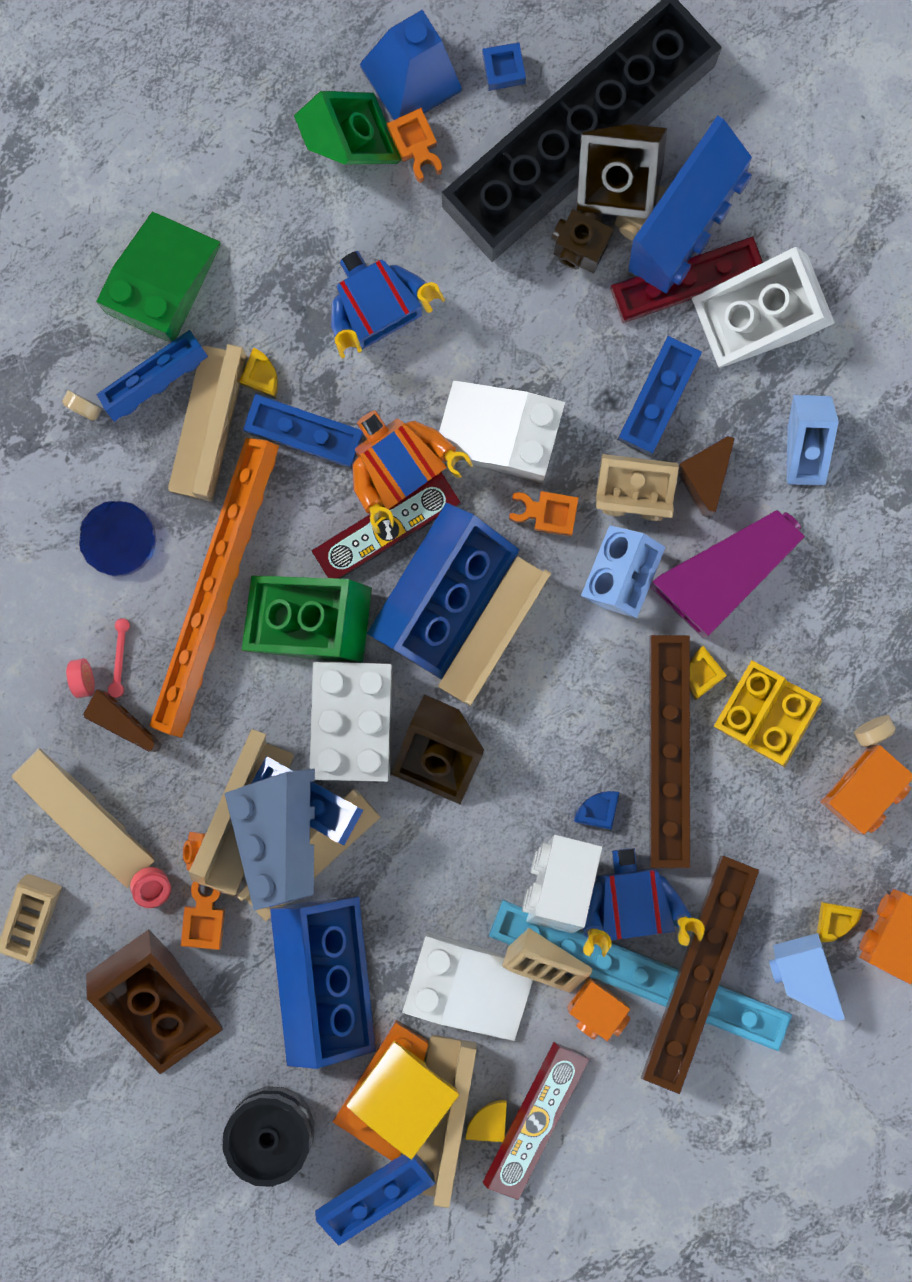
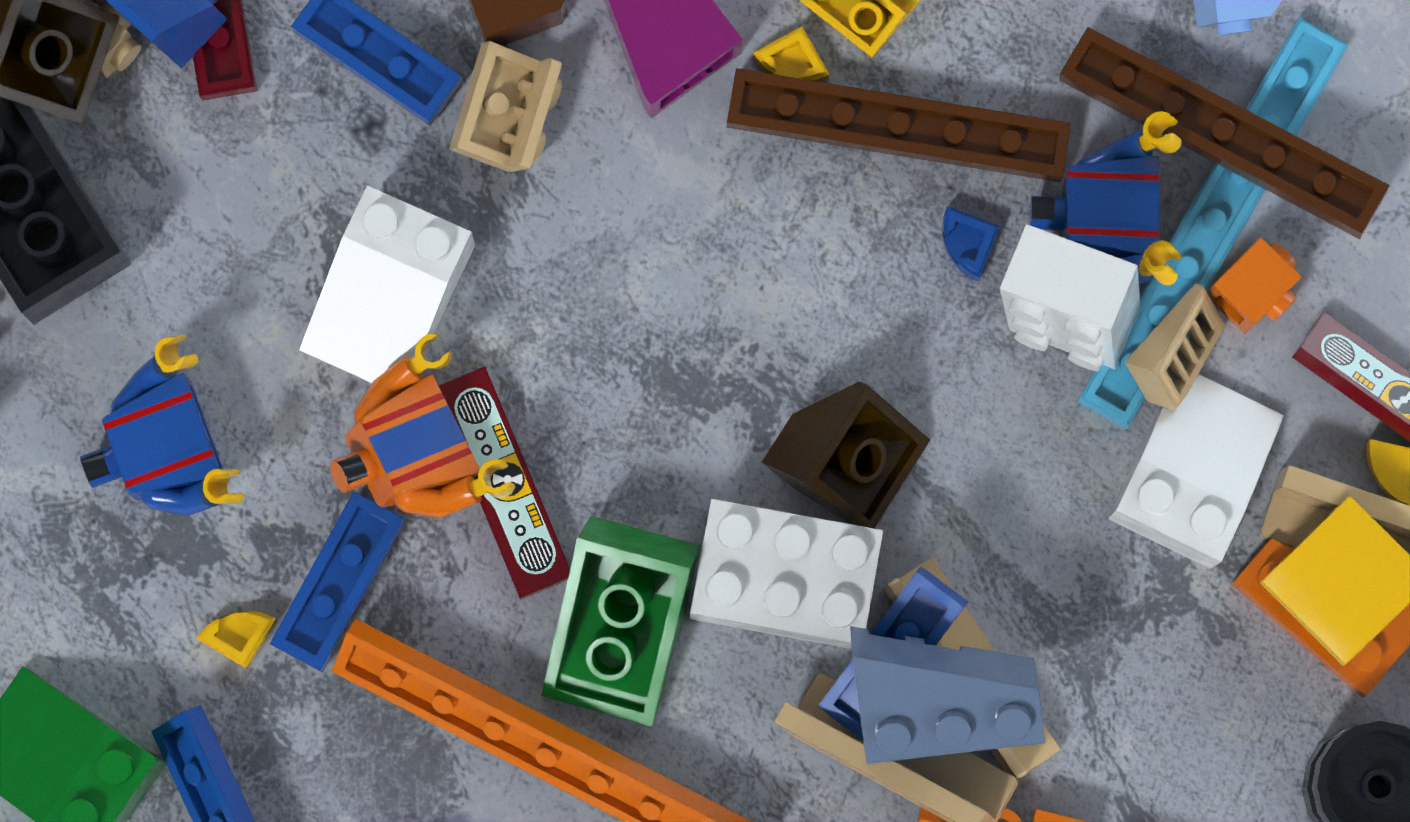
camera: 90 degrees left, 5 degrees down
tan panel [168,344,247,502] -> none
blue slope [270,897,376,1069] -> none
blue slope [367,503,520,680] -> none
tan panel [438,556,551,707] -> none
orange plate [509,491,579,537] -> none
dark brown brick [551,209,614,274] -> none
light blue brick [581,525,666,618] -> none

